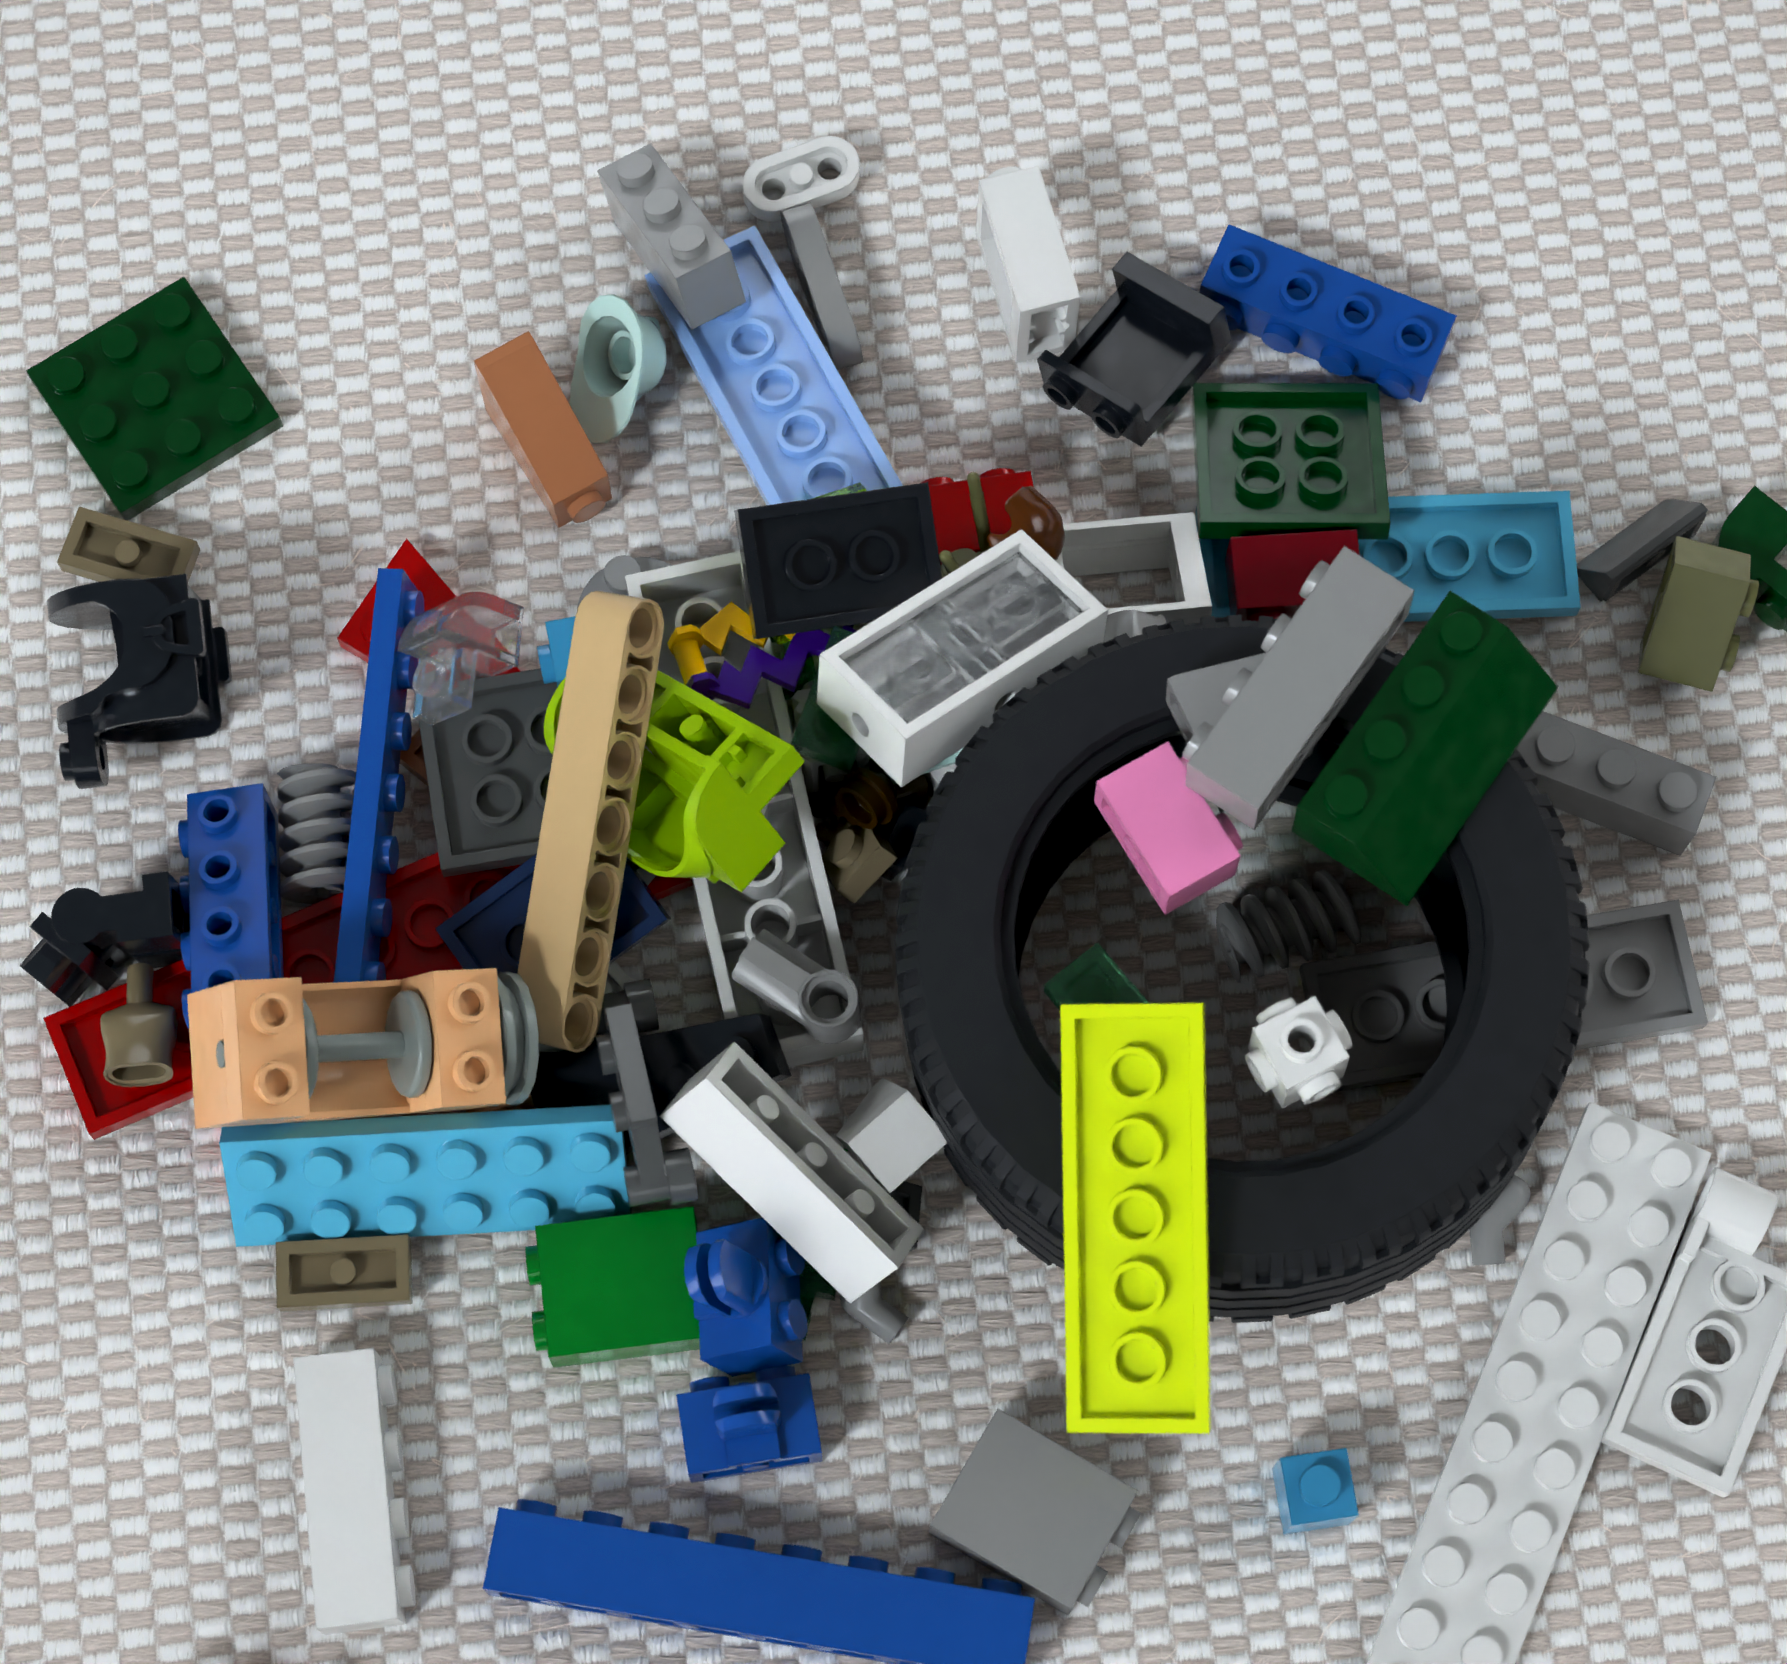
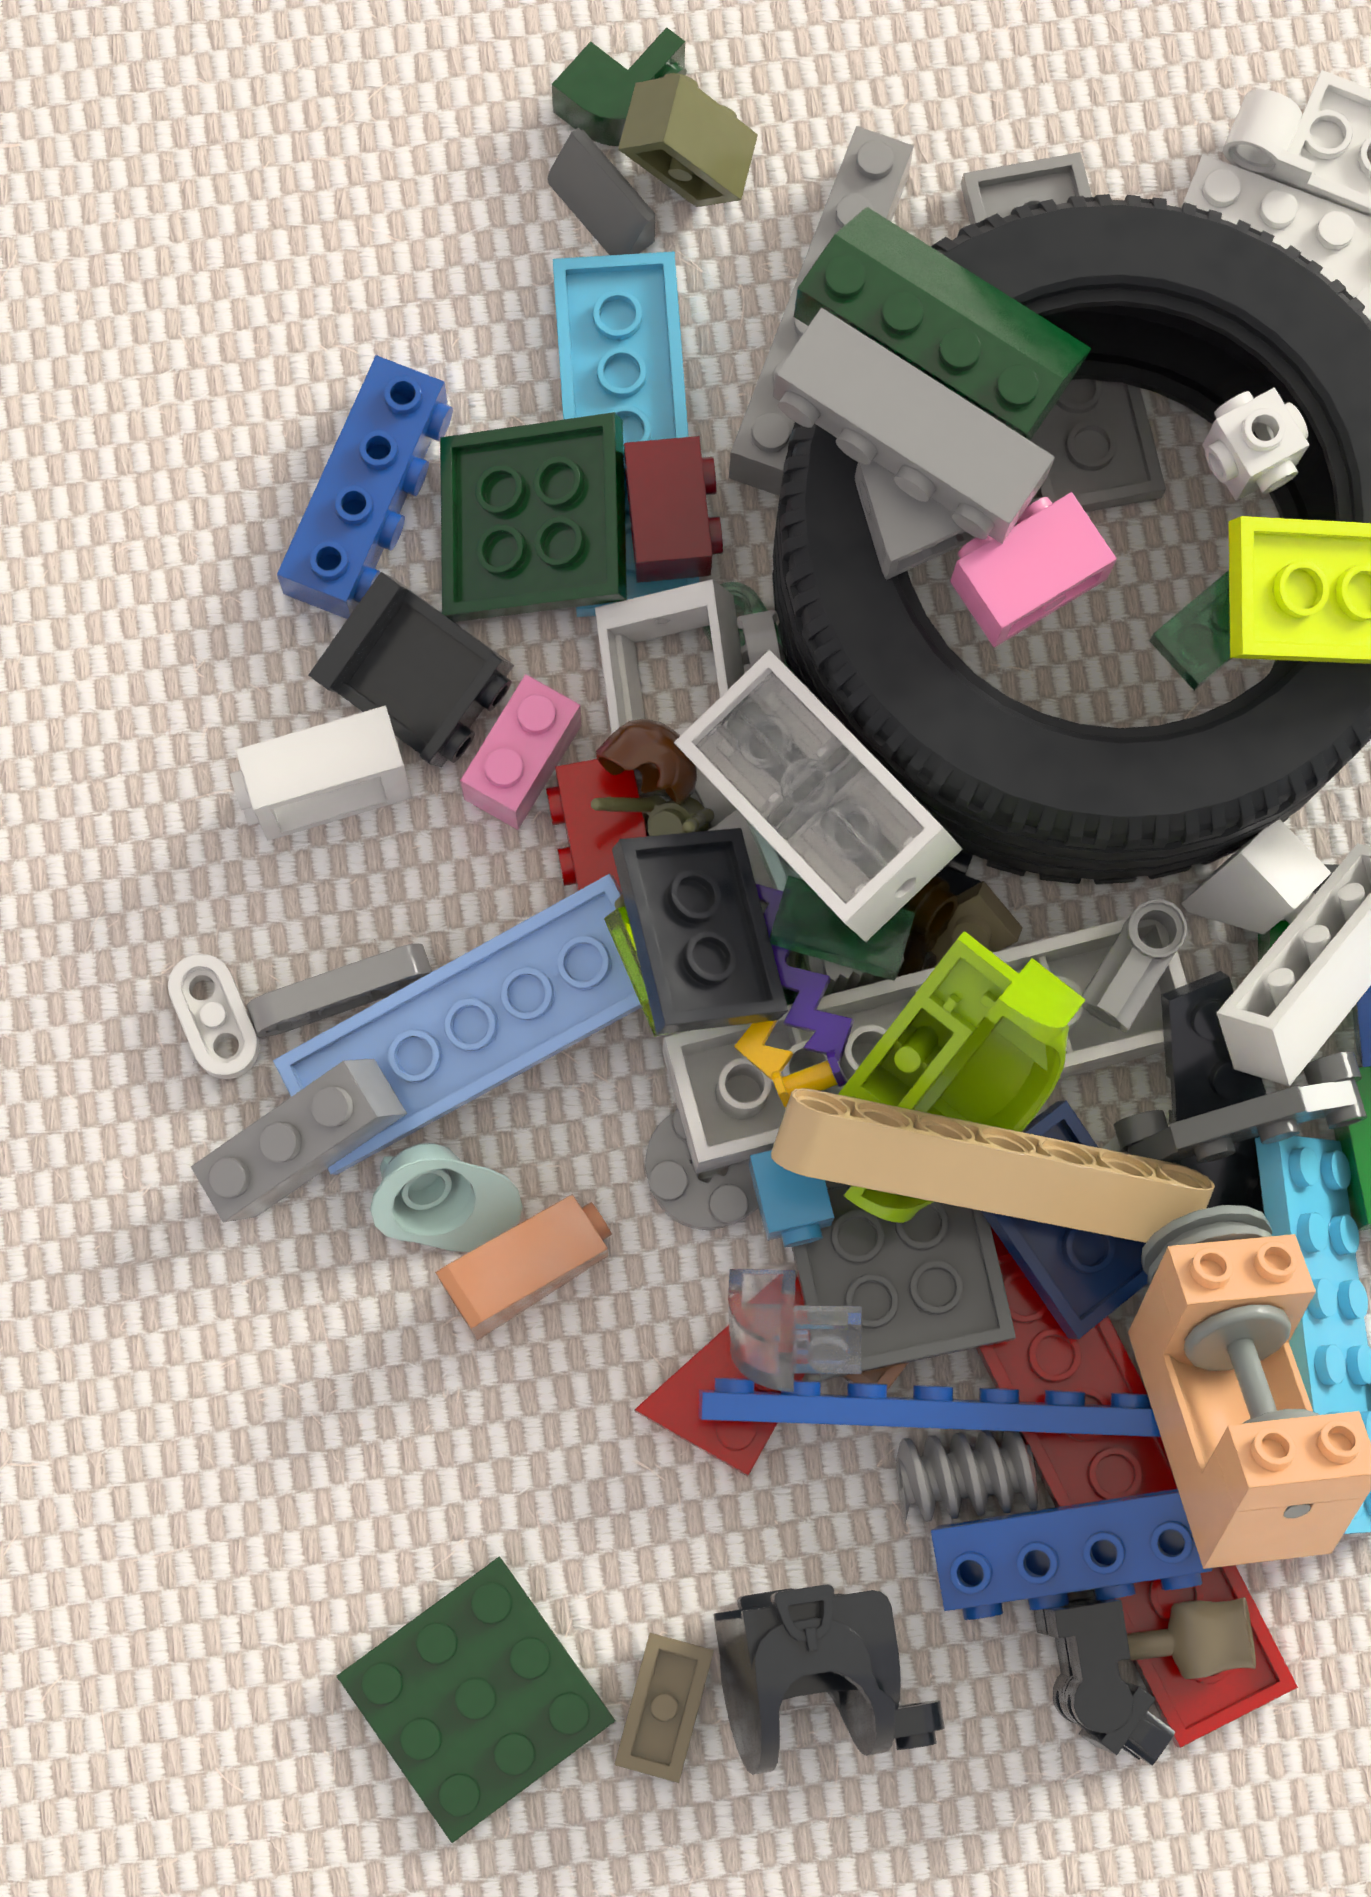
camera: 95 degrees left, 5 degrees up
none -> bright pink brick [460,674,582,830]

